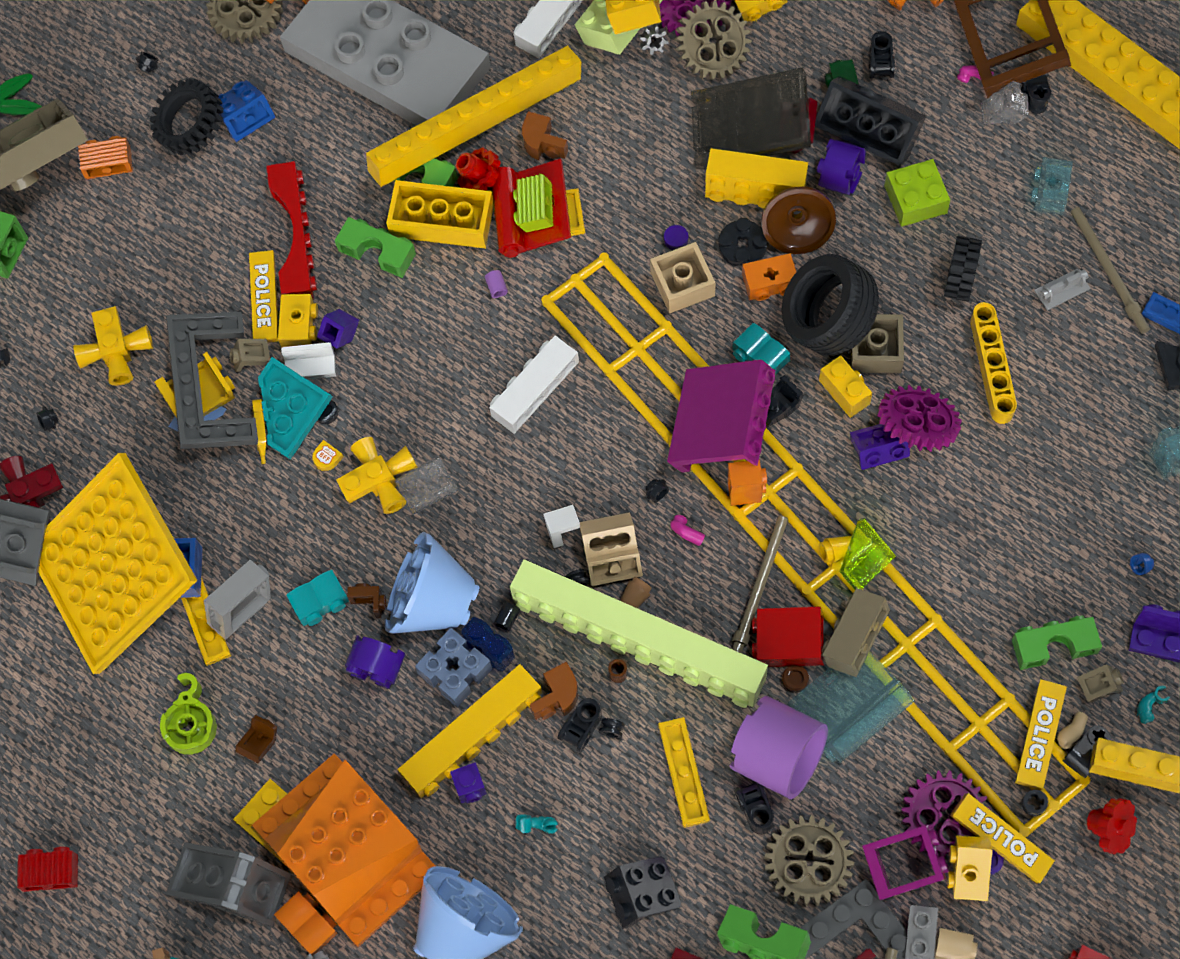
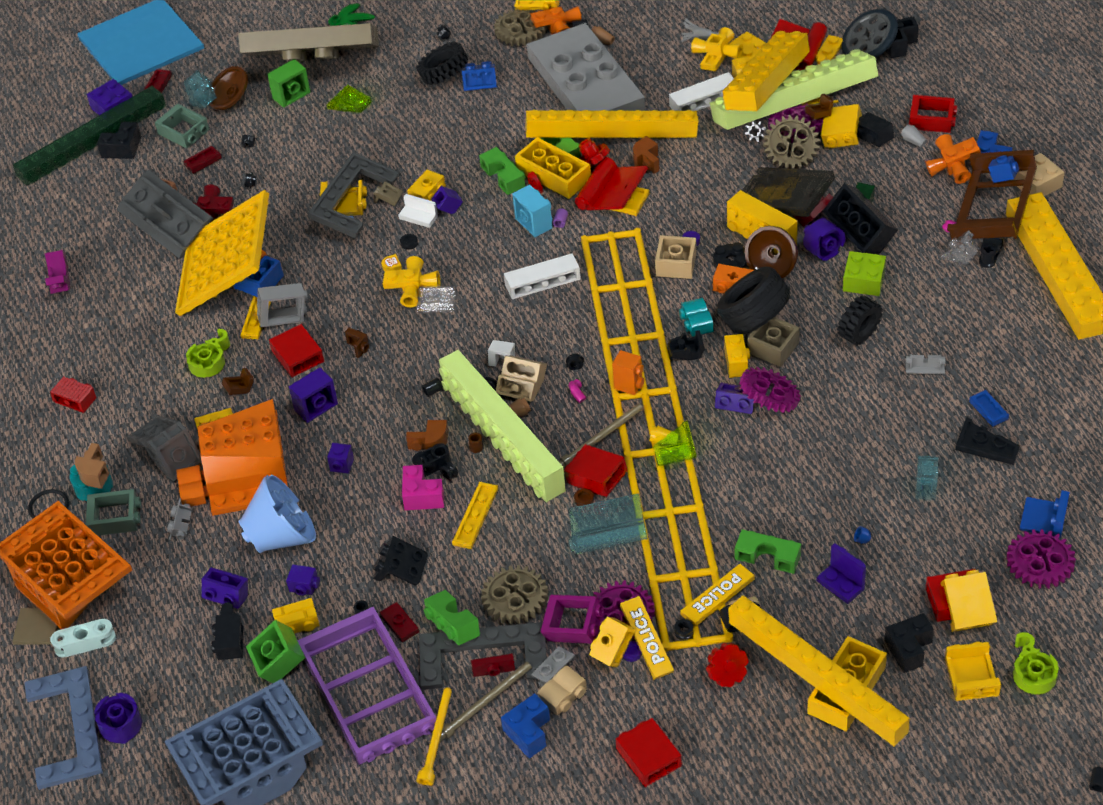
camera: 30 degrees right, 20 degrees down
yellow brick [73,306,154,386] -> none
orange brick [78,136,133,179] -> none
yellow tile [249,250,279,343] -> none
yellow piece [252,399,266,464] -> none
teal plate [258,357,333,460] -> none
red arch [266,161,317,300] -> none
teal brick [286,570,349,626] -> none
dark purple brick [345,635,406,689] -> none
light blue cone [385,532,479,634] -> none
yellow brick [397,664,542,798] -> none
sand blue brick [415,628,492,708] -> none
clear blue brick [461,617,515,672] -> none
lime brick [513,174,554,232] -> none
teal arm [515,814,558,834] -> none
magenta panel [667,359,776,472] -> none
medium lavender brick [730,696,828,799] -> none
black piece [734,782,774,835] -> none
dark tan brick [822,588,890,677] -> none
black piece [869,31,895,79] -> none
yellow beam [970,302,1017,424] -> none
clear light blue brick [1030,157,1073,215] -> none
dark tan bar [1071,207,1150,334] -> none
dark tan bracket [1077,664,1124,703] -> none
teal arm [1137,685,1170,724] -> none
none -> red brick [269,324,324,378]
none -> dark purple brick [289,367,338,423]
none -> clear neon green wing [326,84,372,113]
none -> dark pink brick [402,465,444,511]
none -> medium azure brick [512,185,553,237]
none -> red tile [527,171,543,194]

